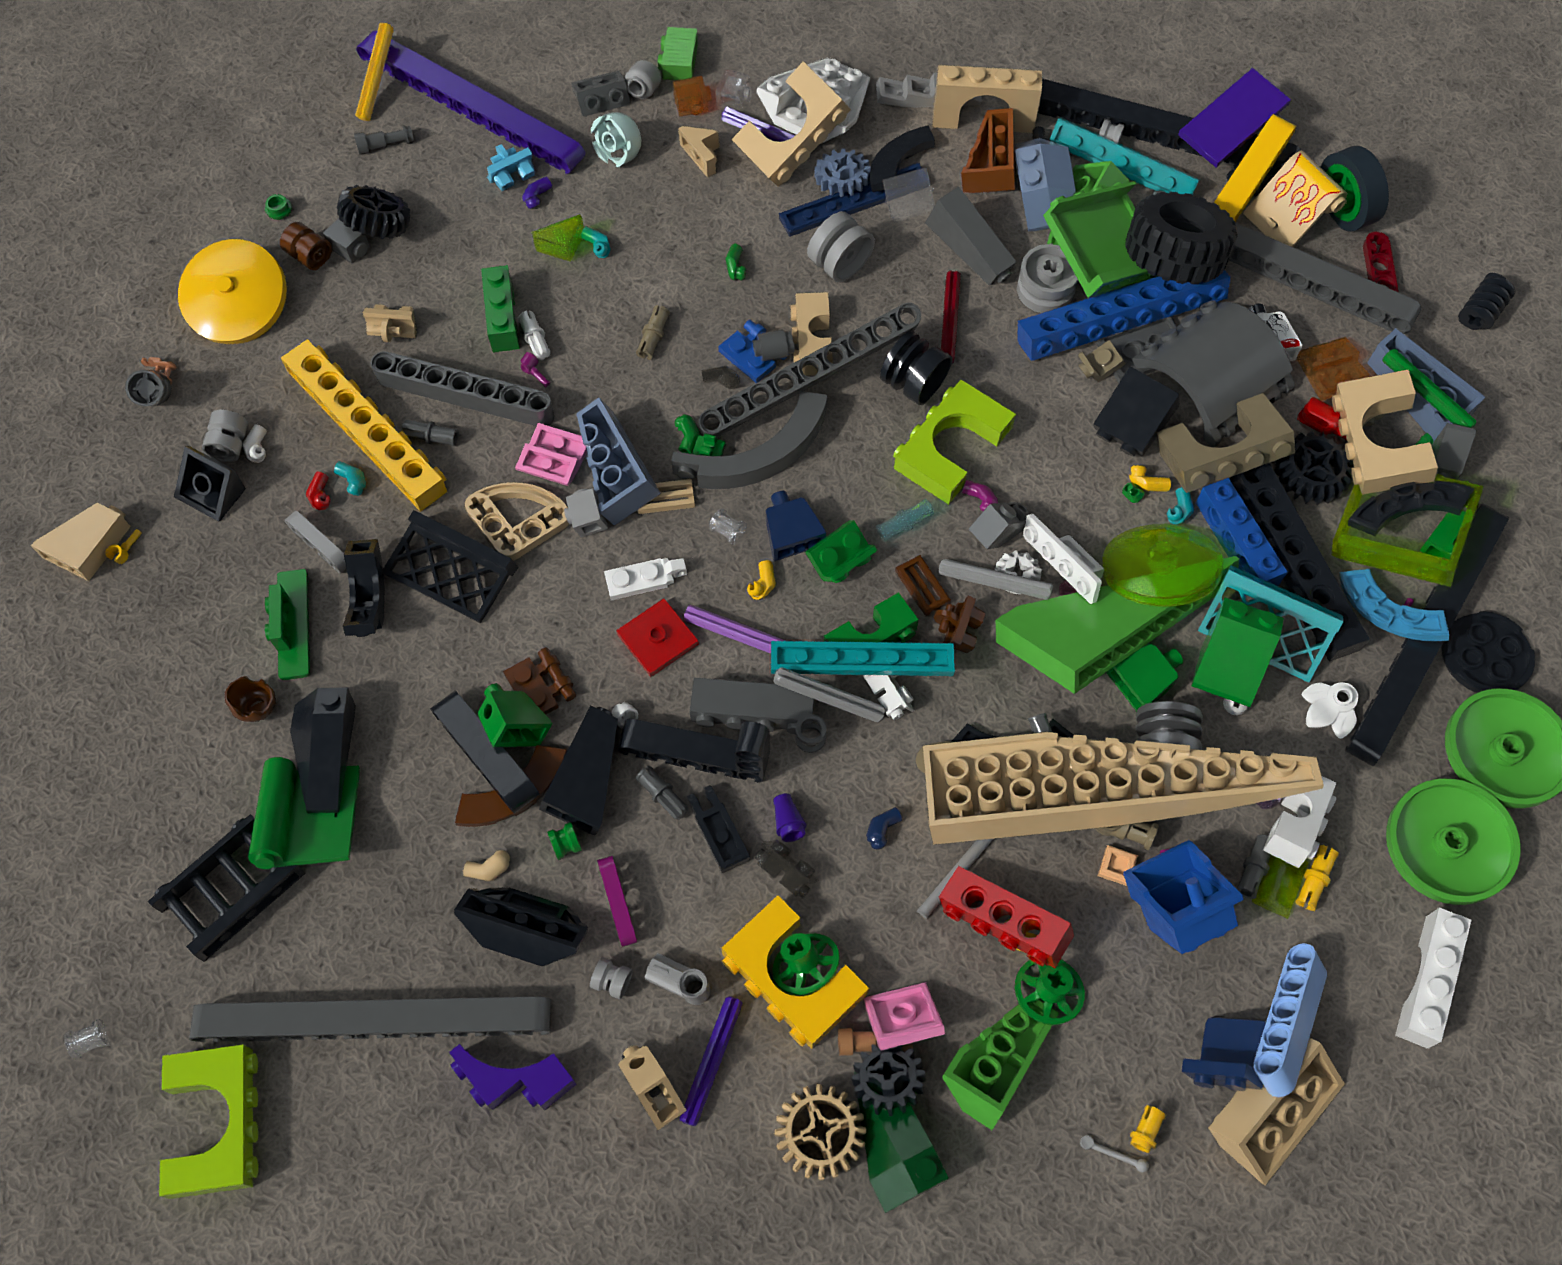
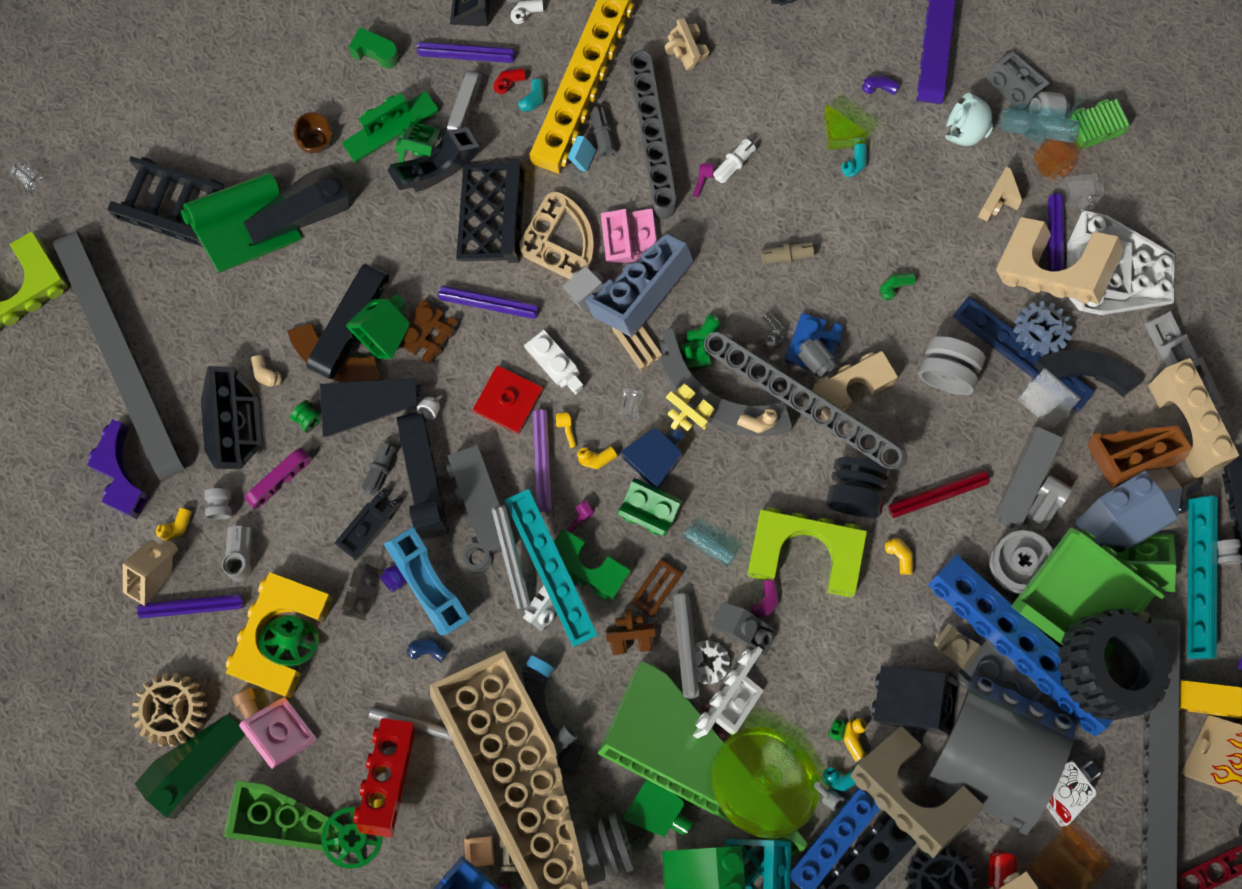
camera: 70 degrees right, 10 degrees up
green arch [481,265,520,353] -> none
medium azure hips [487,144,535,191] -> none
black gear [851,1044,926,1117] -> none
none -> yellow arm [156,508,192,541]
none -> green leg [348,27,399,68]
none -> dark azure arch [384,527,470,635]
none -> green bracket [395,121,441,163]
none -> dark purple axle [417,41,514,63]
none -> dark purple axle [438,285,539,319]
none -> dark azure tile [526,655,555,677]
none -> yellow hand [556,412,577,448]
none -> magenta hand [566,501,594,534]
none -> medium azure tile [568,136,596,171]
none -> light yellow hips [666,384,715,431]
none -> tan arm [737,409,778,433]
none -> light grey hand [814,782,845,812]
none -> yellow arm [885,538,913,575]
none -> clear light blue piece [999,108,1080,143]
none -> light grey piece [1025,474,1073,531]

